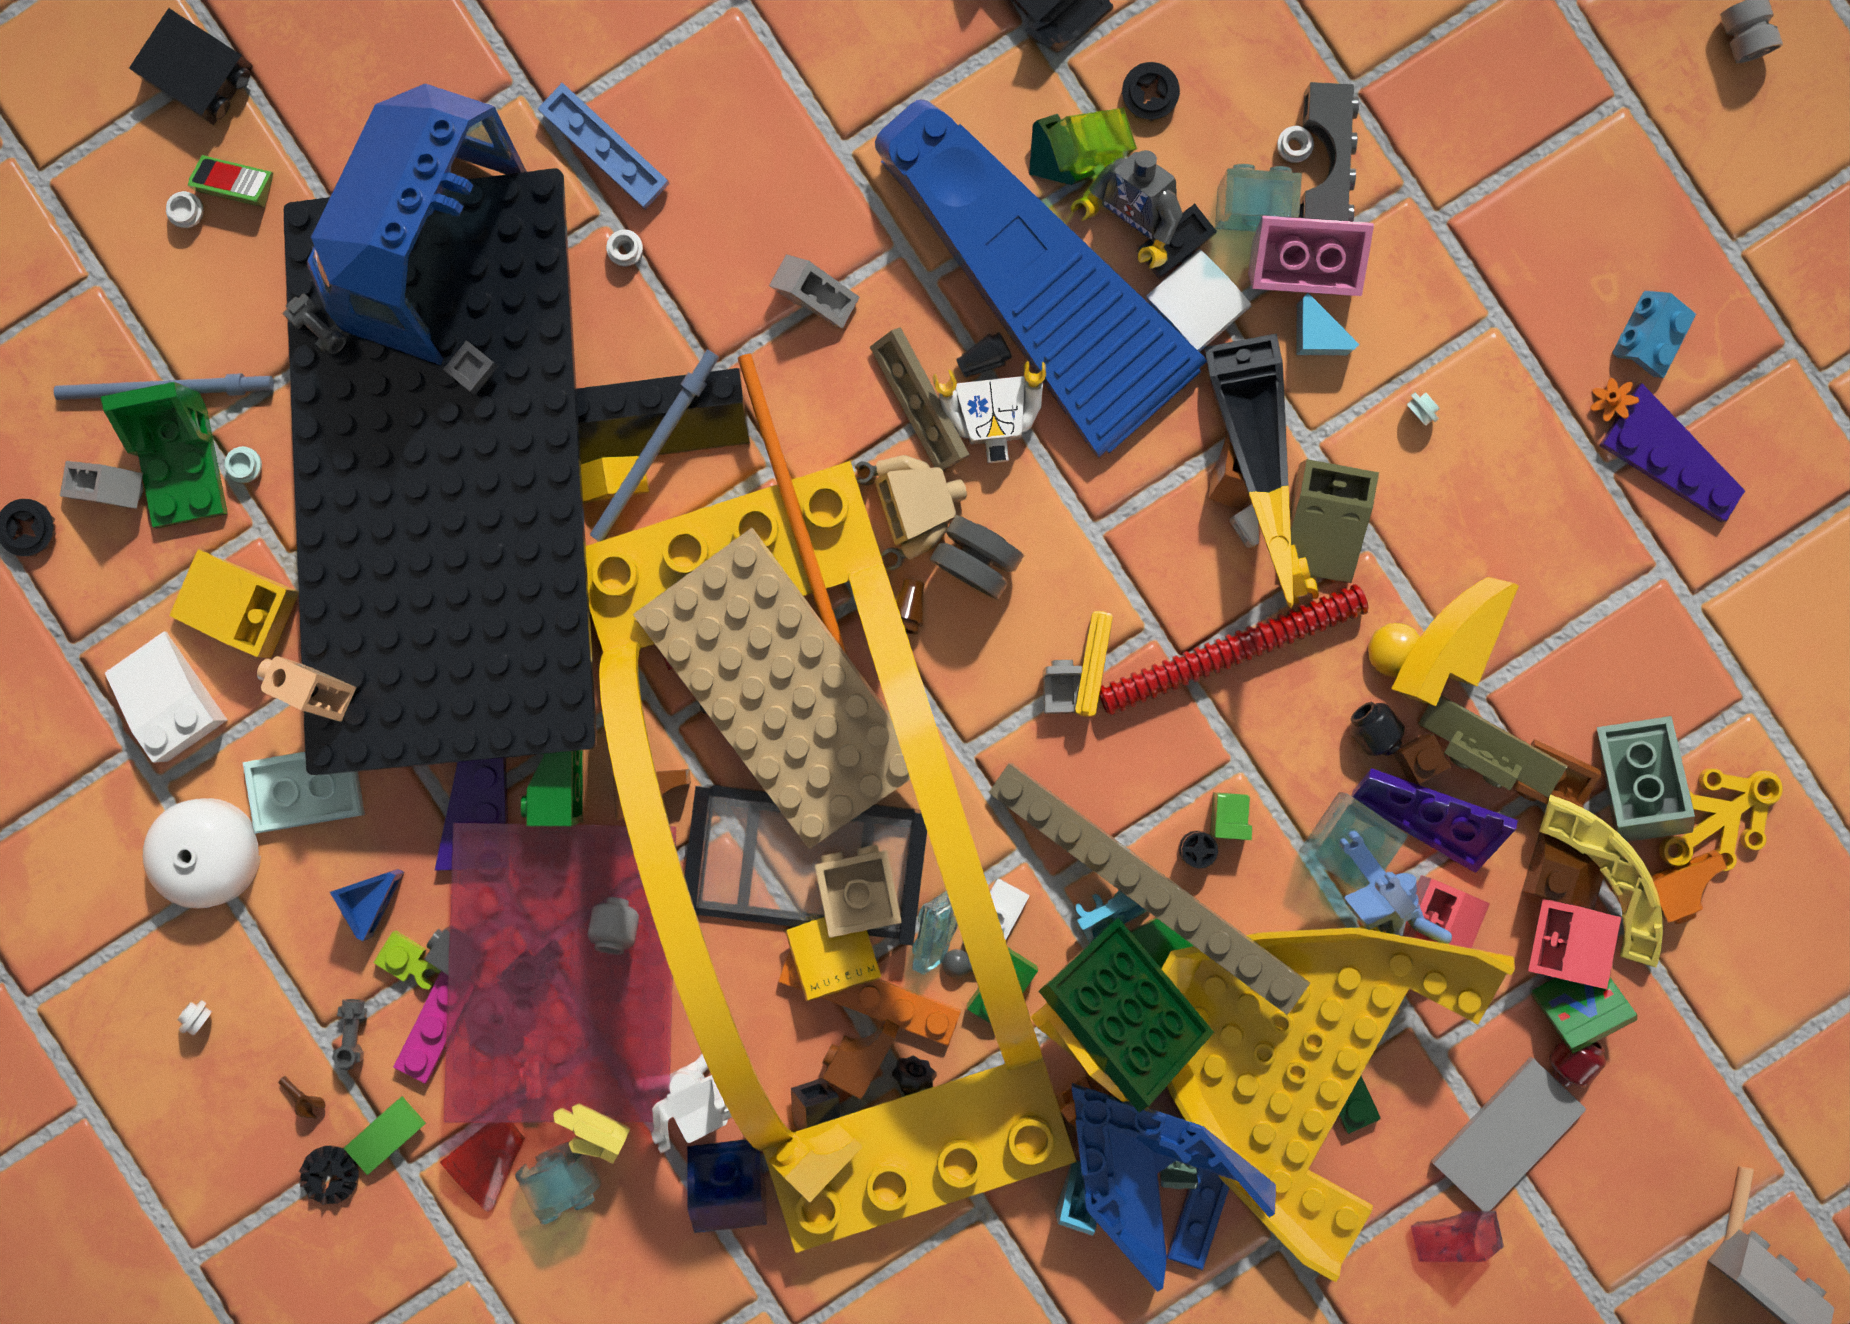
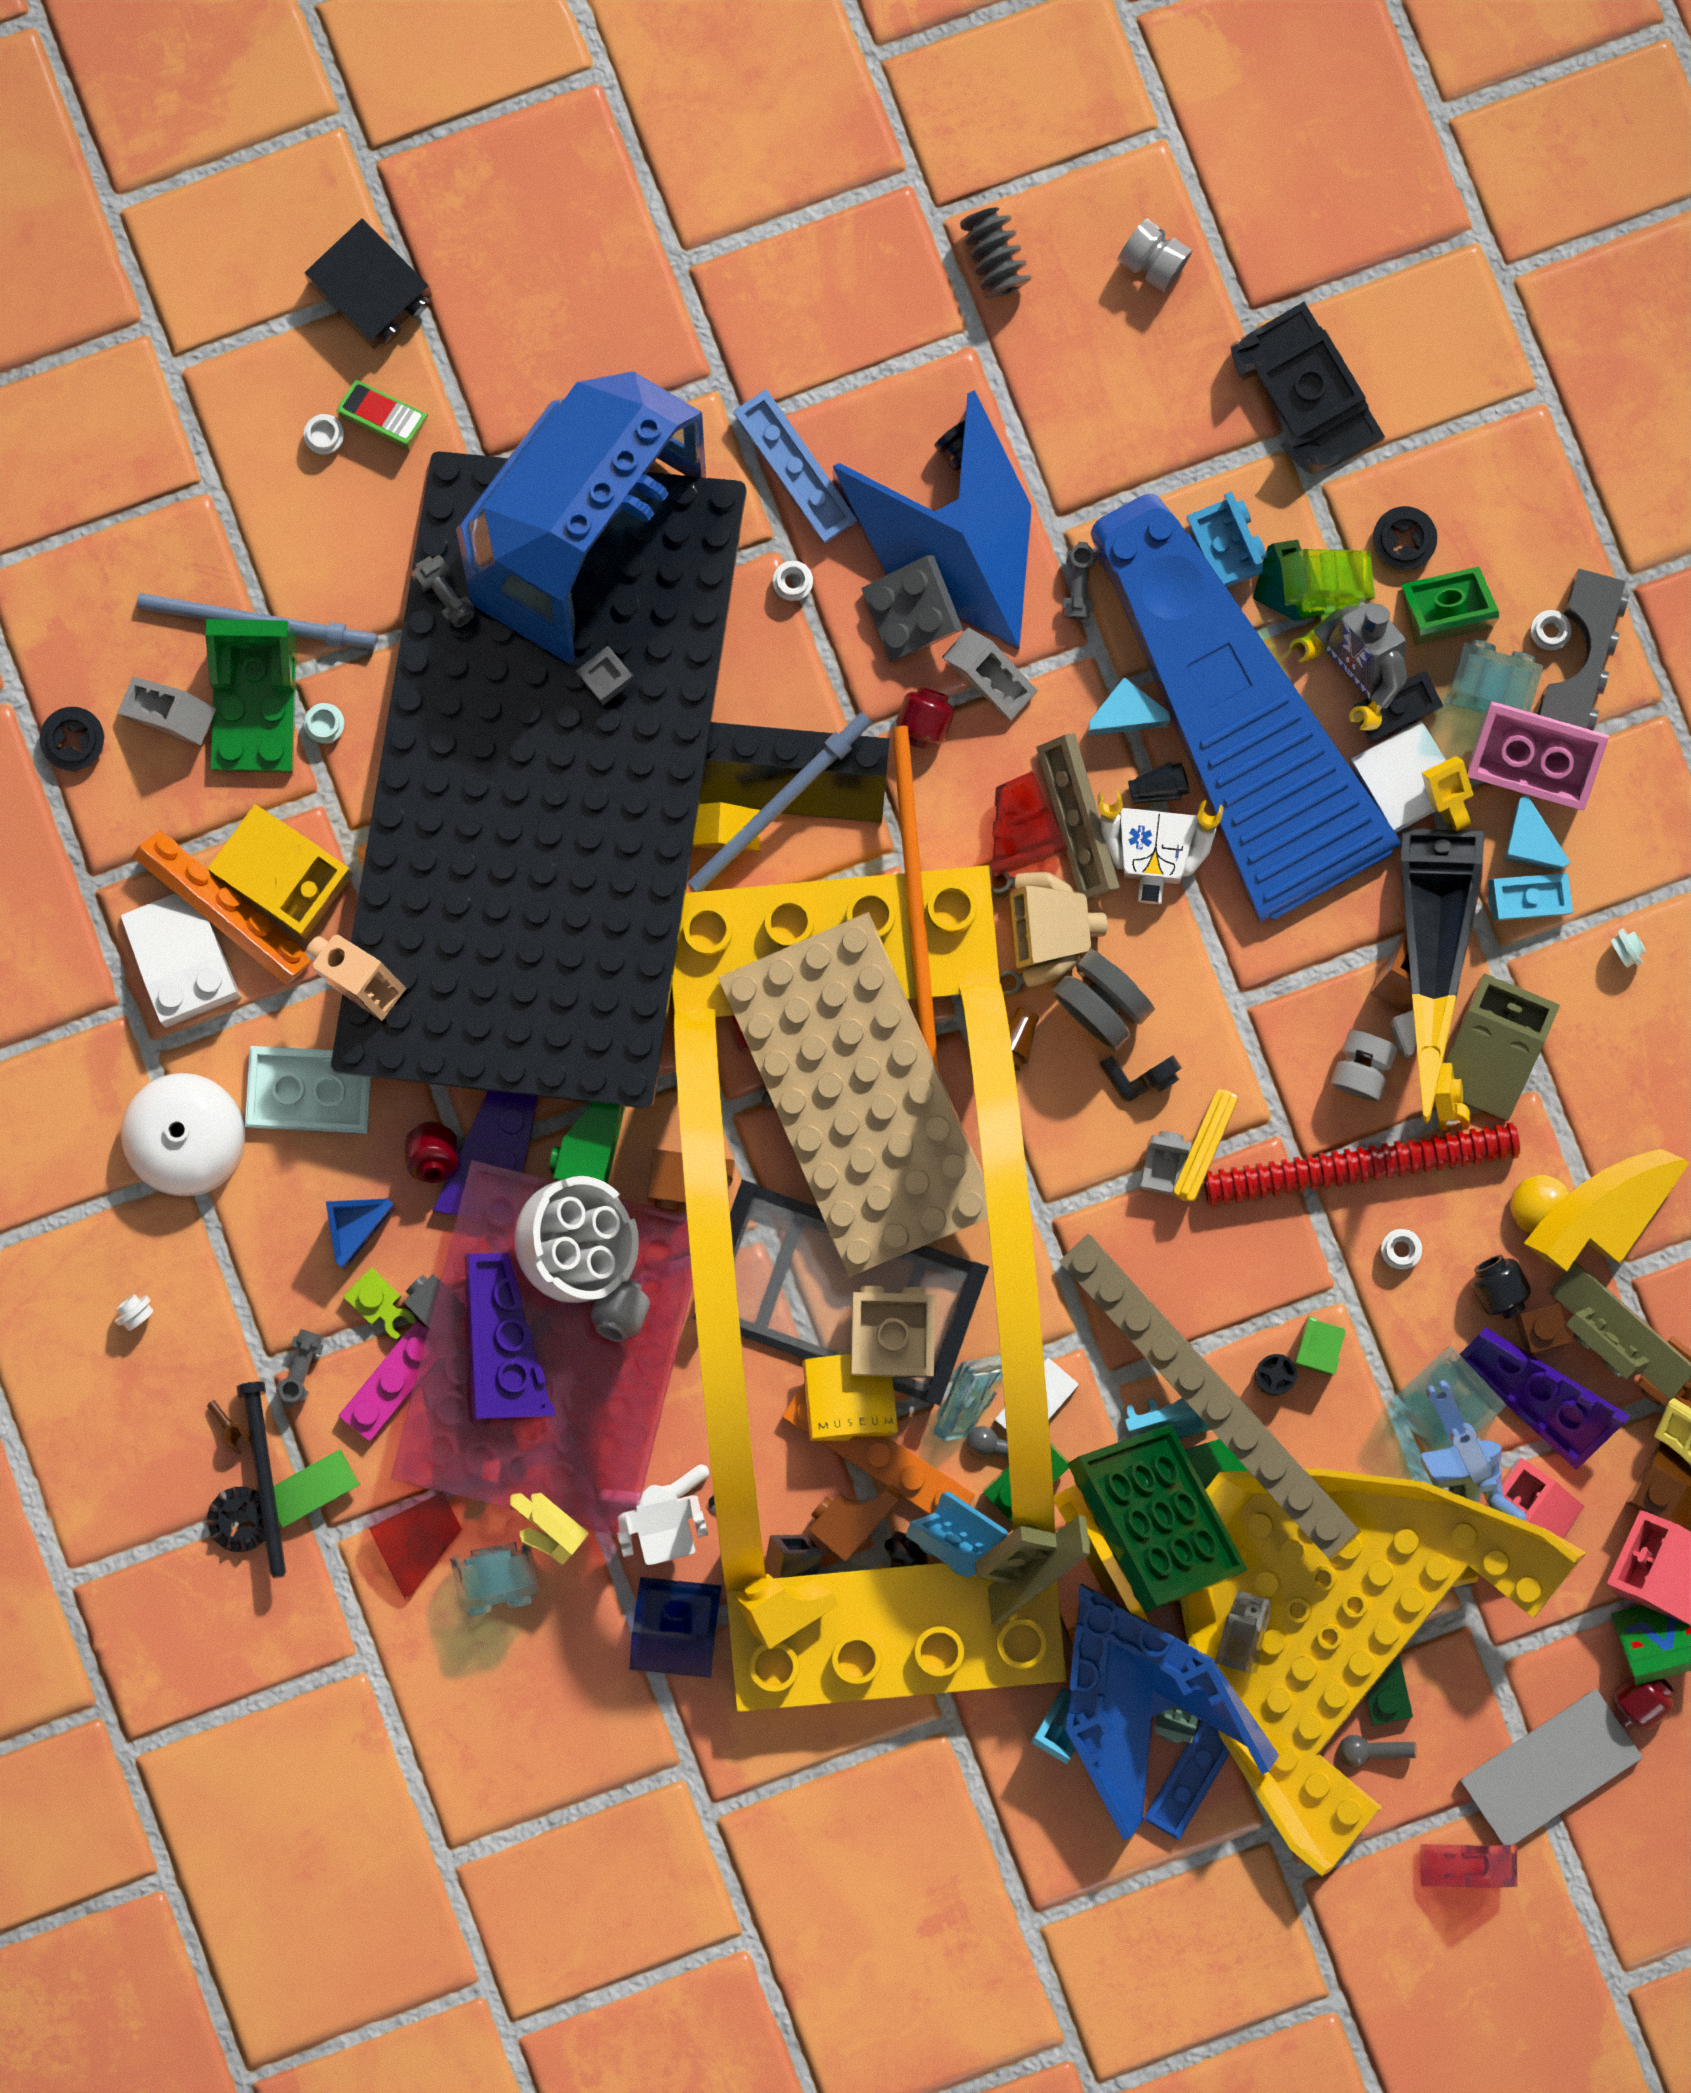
camera: 15 degrees right, 5 degrees down
none -> orange plate [132,830,312,986]
none -> black bar [236,1381,286,1579]
none -> dark red head [405,1121,459,1183]
none -> dark purple wing [464,1253,556,1420]
none -> white cylinder [514,1176,639,1303]
none -> blue windscreen [833,390,1032,650]
none -> dark grey plate [861,555,963,662]
none -> dark red head [896,687,954,749]
none -> dark azure bracket [906,1491,1008,1578]
none -> black wheel [934,421,965,471]
none -> olive bracket [975,1515,1090,1626]
none -> clear red slope [990,771,1068,876]
none -> dark grey bar [1062,542,1097,620]
none -> medium azure slope [1087,678,1170,736]
none -> black plate [1099,1055,1182,1102]
none -> dark azure bracket [1186,491,1267,588]
none -> clear smoke leg [1215,1591,1272,1674]
none -> light grey wheel [1330,1030,1399,1102]
none -> dark grey bar [1338,1735,1417,1768]
none -> white plate [1381,1229,1422,1270]
none -> green slope [1401,566,1500,645]
none -> yellow plate [1421,756,1474,831]
none -> medium azure plate [1487,873,1573,921]

